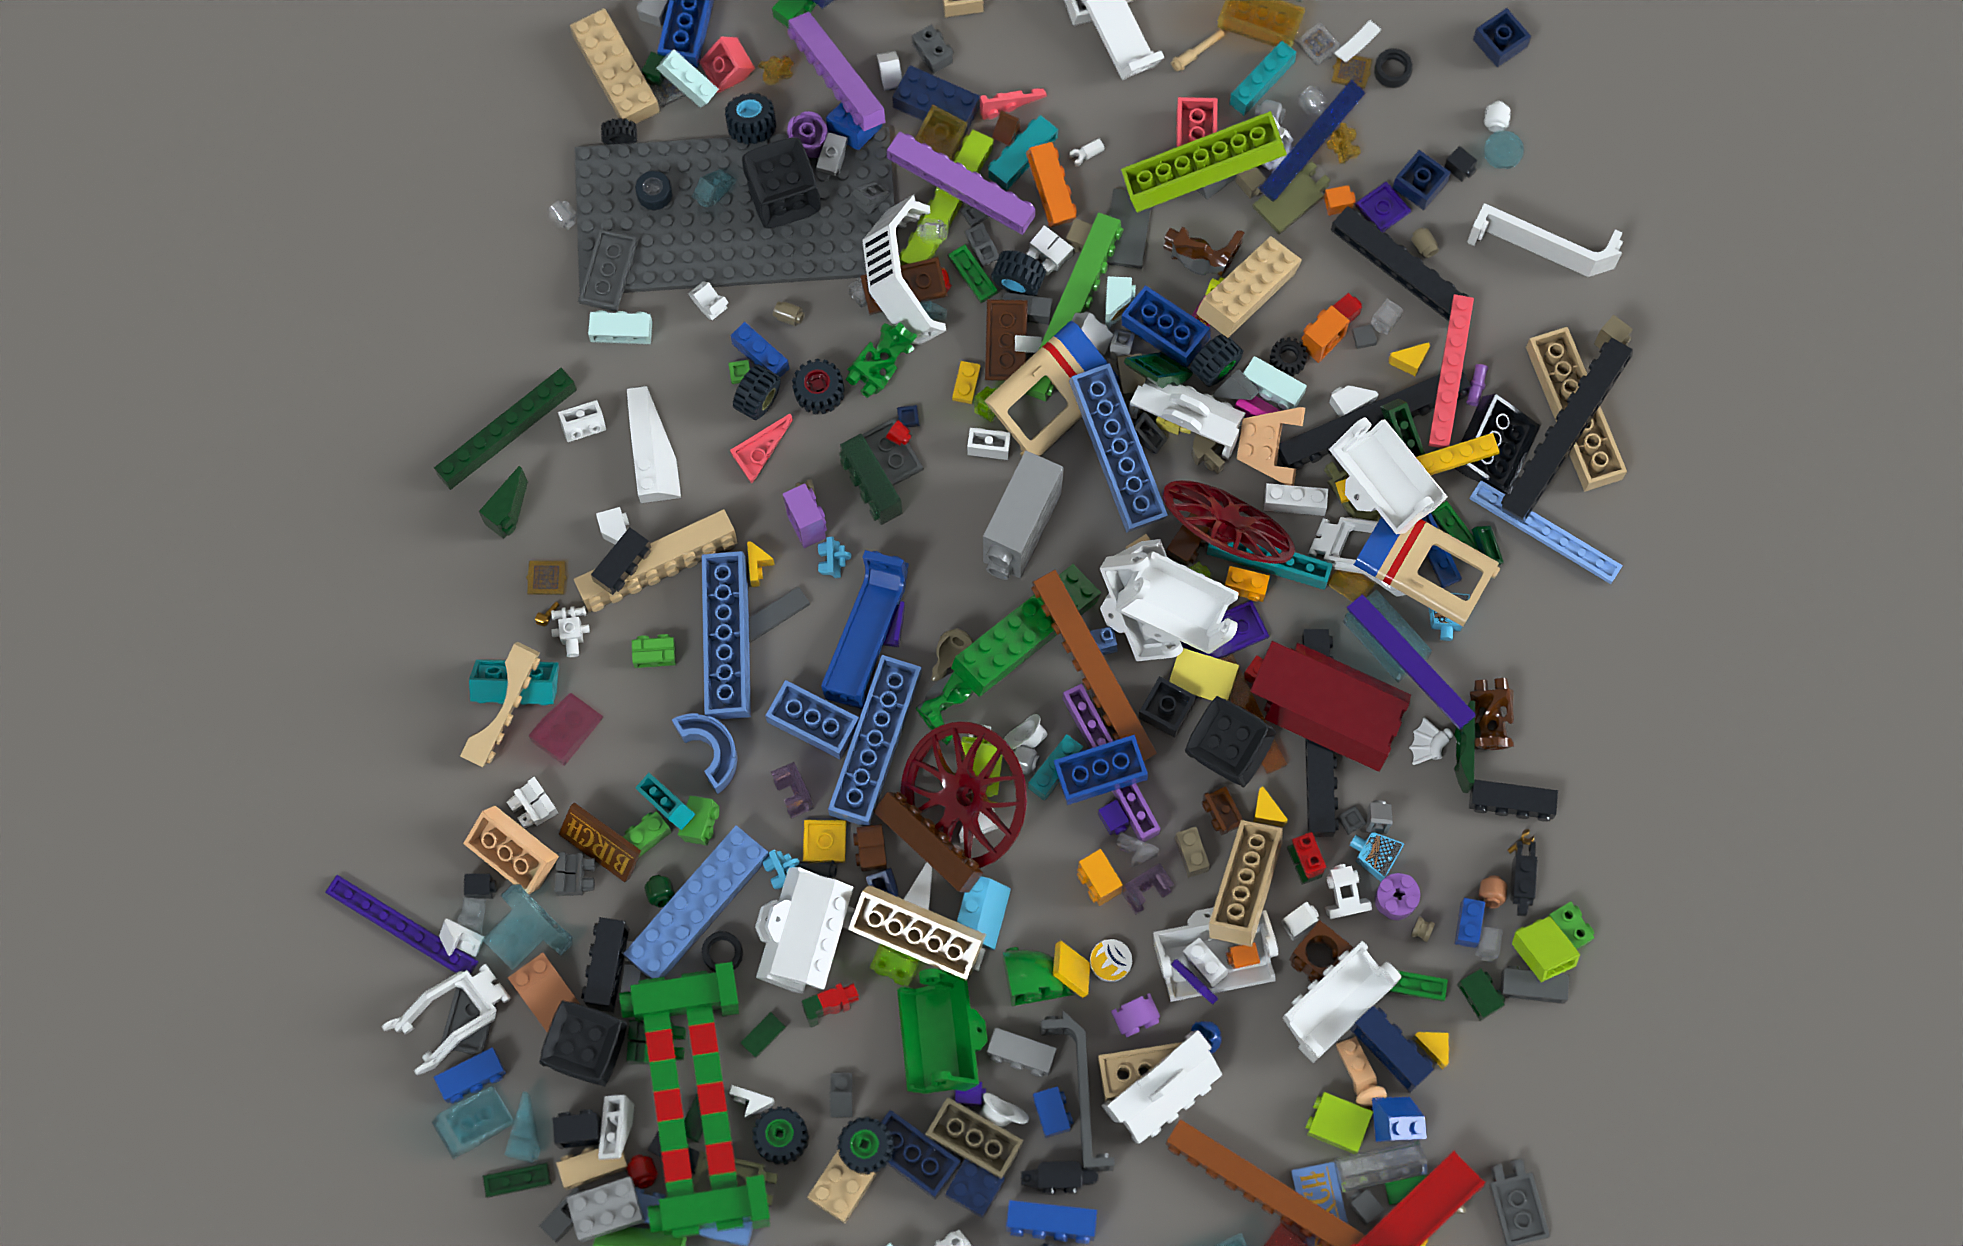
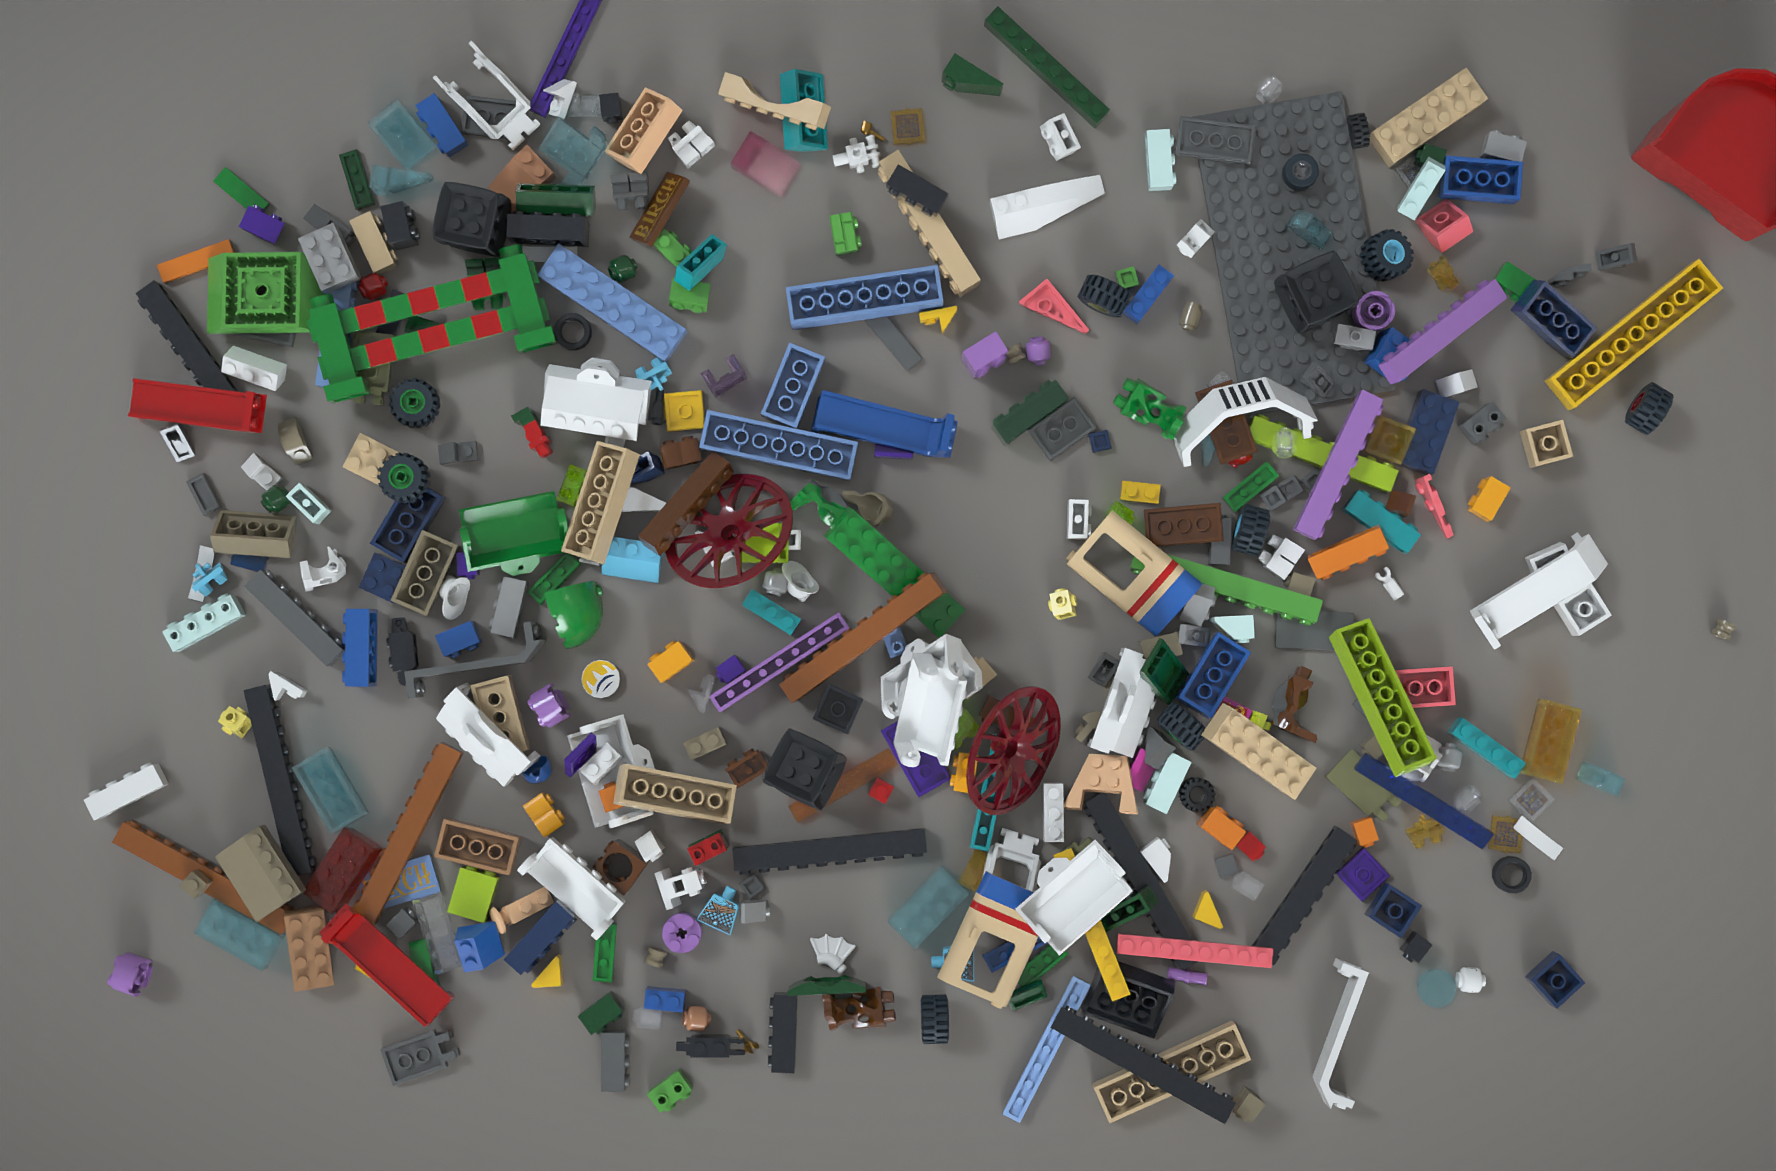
camera: 80 degrees right, 15 degrees up
white slope [596,507,629,544] -> none
white slope [598,1095,634,1160] -> none
medium blue brick [672,713,737,794] -> none
white slope [729,1085,775,1119] -> none
dark green tile [740,1012,786,1058] -> none
black wheel [792,359,845,415] -> none
medium azure hips [818,537,851,578] -> none
red hat [886,420,912,446] -> none
light grey brick [983,450,1063,580] -> none
white sticker [1015,335,1042,353] -> none
blue brick [1053,735,1148,805] -> none
yellow tile [1053,940,1090,998] -> none
medium blue brick [1069,363,1168,533] -> none
clear purple panel [1122,863,1174,915] -> none
light yellow tile [1169,648,1240,701] -> none
tan pin [1171,29,1225,72] -> none
dark red panel [1250,641,1411,772] -> none
yellow slope [1253,786,1288,827] -> none
dark purple tile [1347,594,1476,730] -> none
dark tan brick [1411,228,1439,259] -> none
lime brick [1512,916,1580,982] -> none
none -> medium nougat brick [434,818,522,875]
none -> dark green brick [515,183,596,217]
none -> light orange brick [523,792,565,838]
none -> green tile [527,553,581,605]
none -> black wheel [921,994,949,1044]
none -> medium lavender head [1025,336,1052,365]
none -> light yellow brick [1048,588,1077,620]
none -> light orange brick [1467,476,1511,522]

